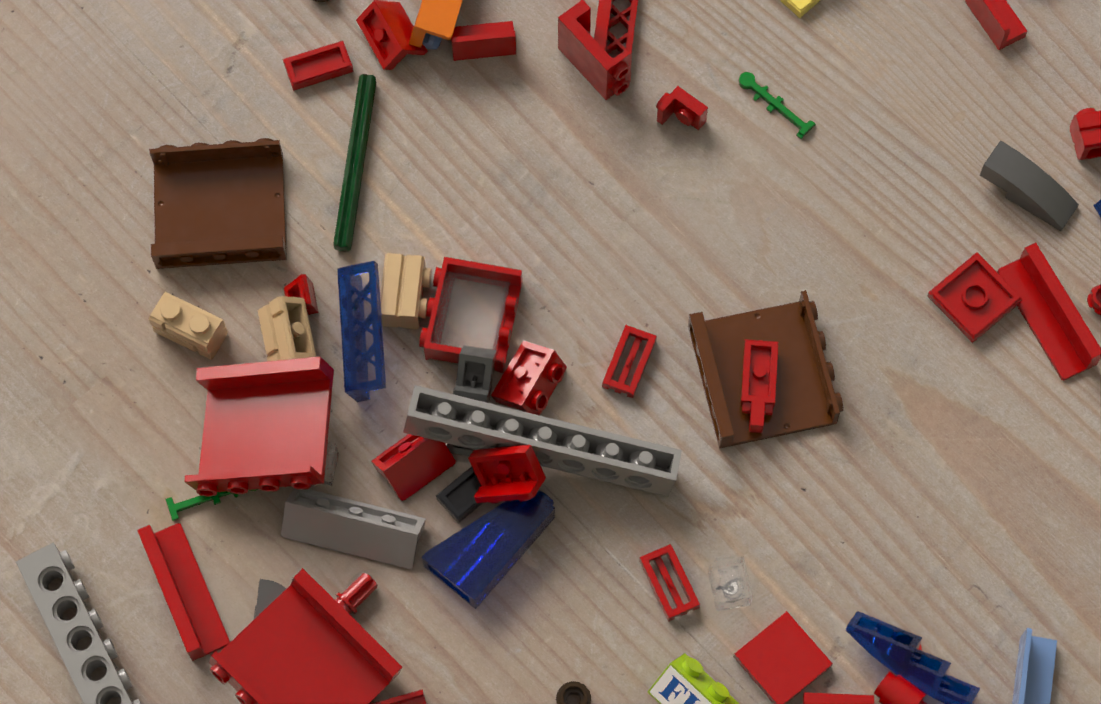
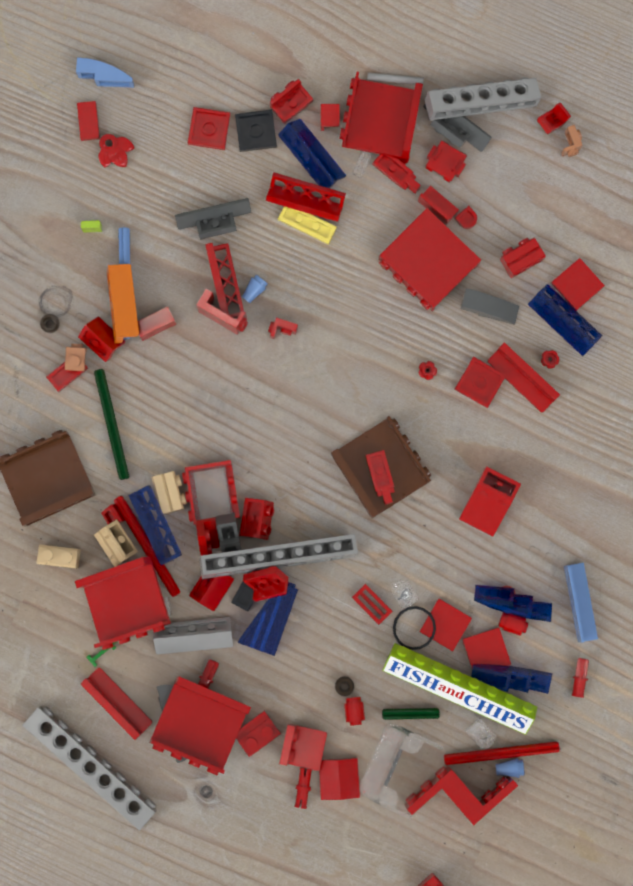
camera: 25 degrees left, 15 degrees up
red tile [602,325,657,398] -> none
green piece [739,72,816,139] -> none
none -> nougat bracket [65,343,88,371]
none -> red axle [114,496,181,597]
none -> red bracket [196,518,220,556]
none -> medium blue cone [241,274,268,303]
none -> red panel [378,208,481,312]
none -> black piece [393,606,436,650]
none -> red plate [418,361,437,380]
none -> red tile [454,205,477,229]
none -> red slope [459,466,521,537]

